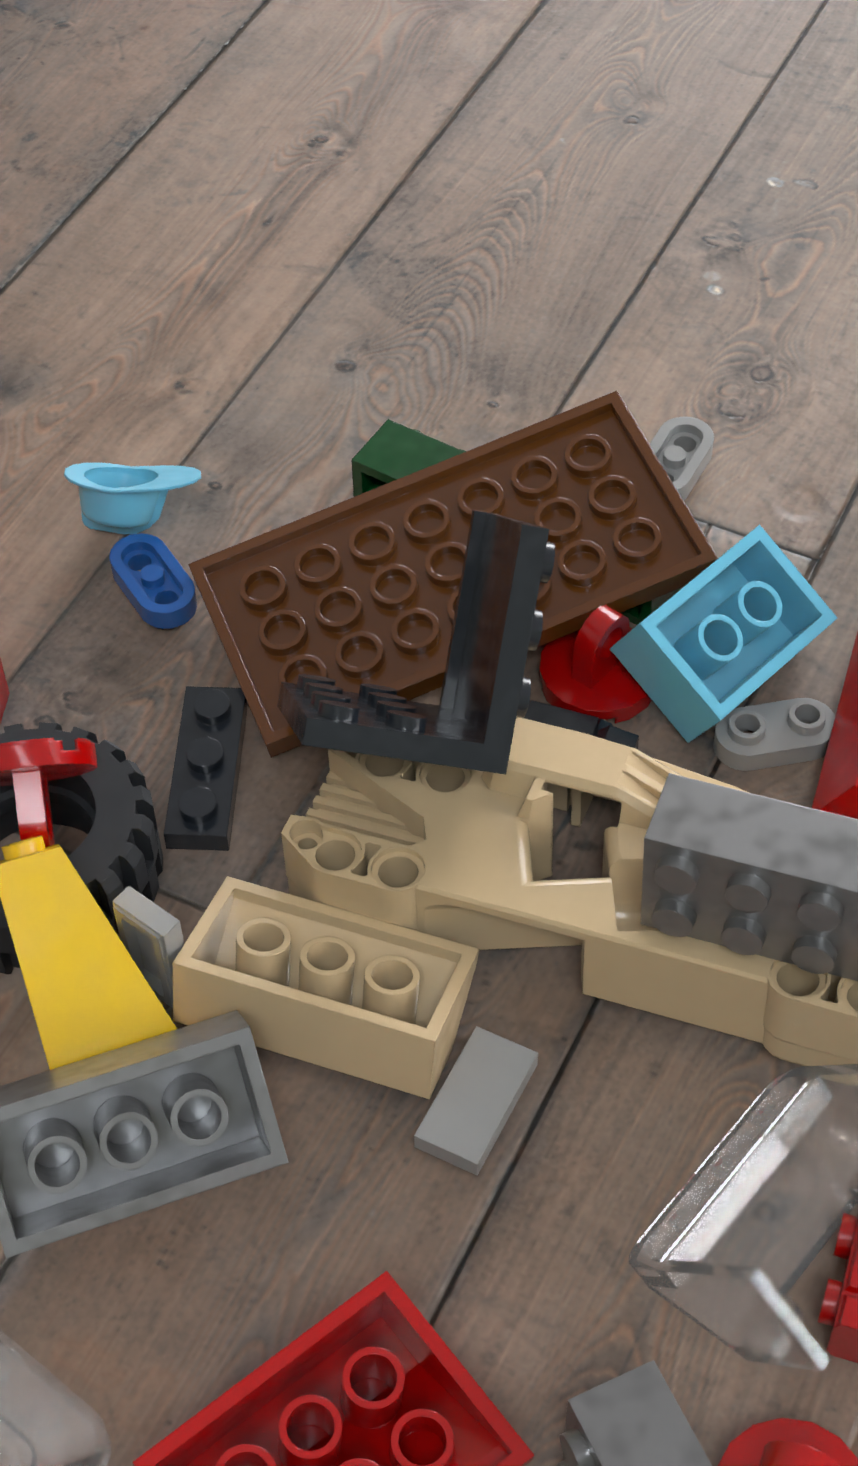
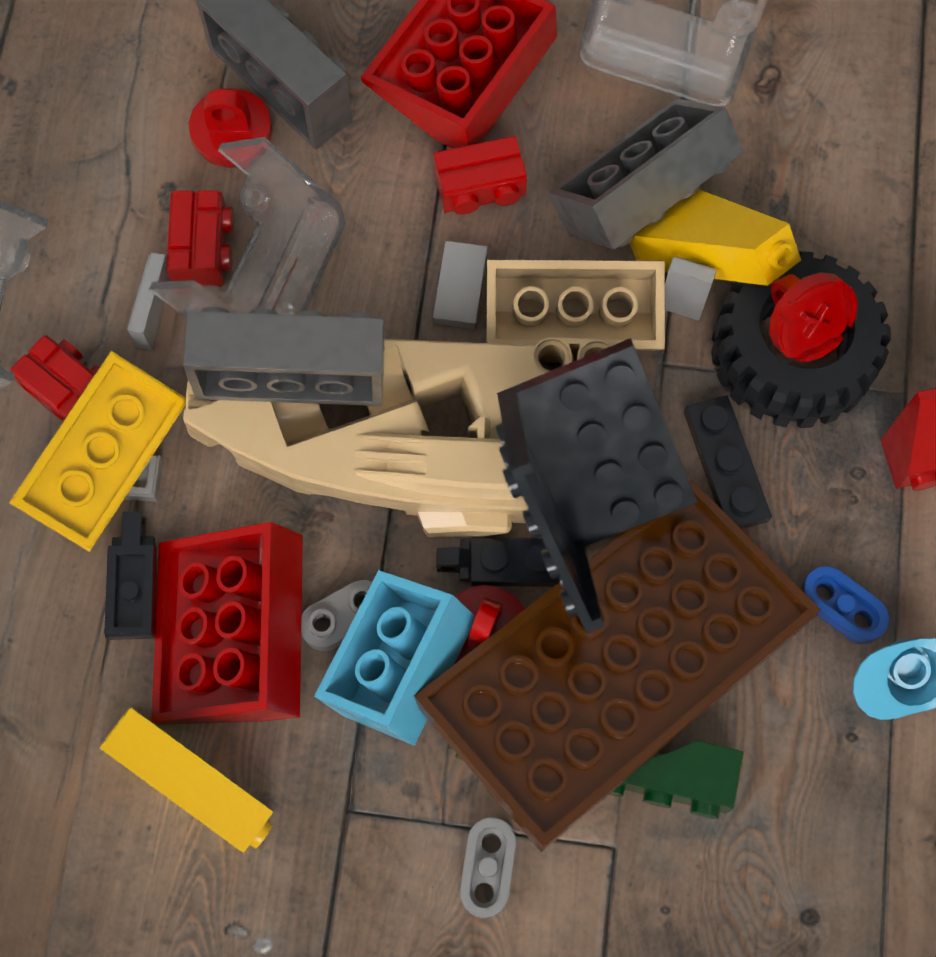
camera: 160 degrees right, 20 degrees up
none -> red brick [433,136,527,215]

